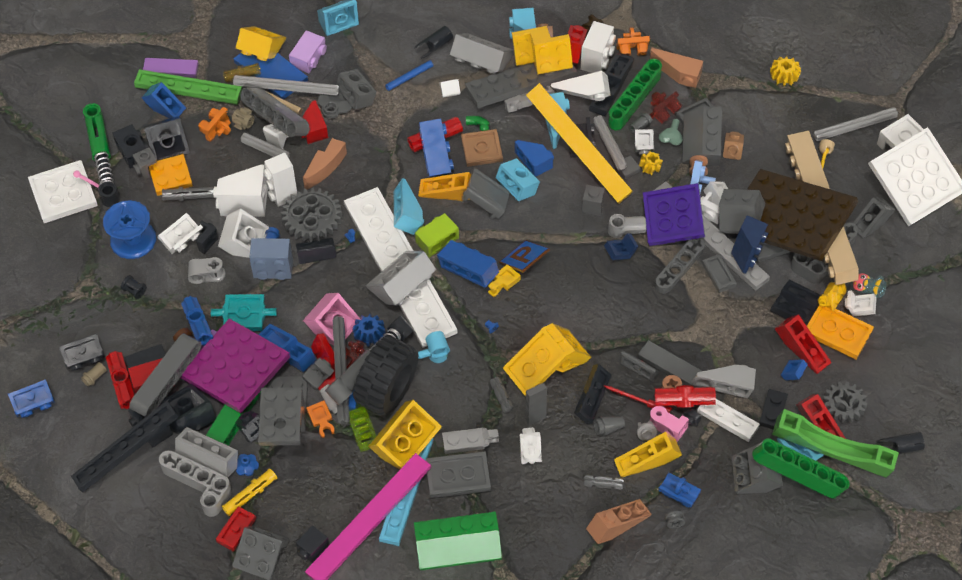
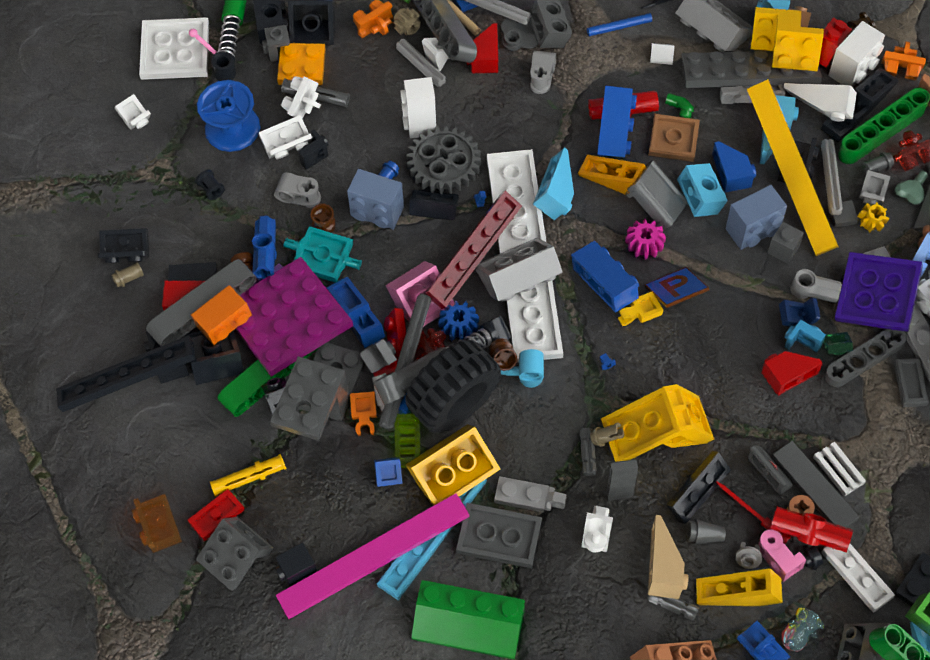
camera: 20 degrees right, 5 degrees up
bracket [8,379,55,418] -> none
red piece [105,351,135,410] -> none
light grey beam [159,451,232,517] -> none
light grey brick [175,427,238,478] -> none
white slope [213,165,268,217] -> none
white slope [218,209,269,258] -> none
blue plant [236,454,259,476] -> none
nougat slope [303,138,347,189] -> none
lime brick [415,213,459,258] -> none
light grey slope [691,365,756,398] -> none
none -> white bracket [115,94,151,130]
none -> clear orange bracket [132,494,182,553]
none -> orange brick [191,285,252,345]
none -> white hips [281,76,321,119]
none -> reddish brown wheel [311,204,336,233]
none -> blue plate [374,457,403,487]
none -> plate [424,190,522,309]
none -> reddish brown wheel [489,338,518,371]
none -> light grey piece [530,51,556,94]
none -> dark tan pin [590,423,624,447]
none -> dark pink gear [625,219,666,260]
none -> tan slope [648,515,688,599]
none -> sand blue brick [725,185,787,250]
none -> red slope [761,351,822,396]
none -> clear light blue animal [781,608,824,652]
none -> dark azure bracket [784,320,826,352]
none -> white tile [813,442,866,497]
none -> clear green plate [823,332,853,355]

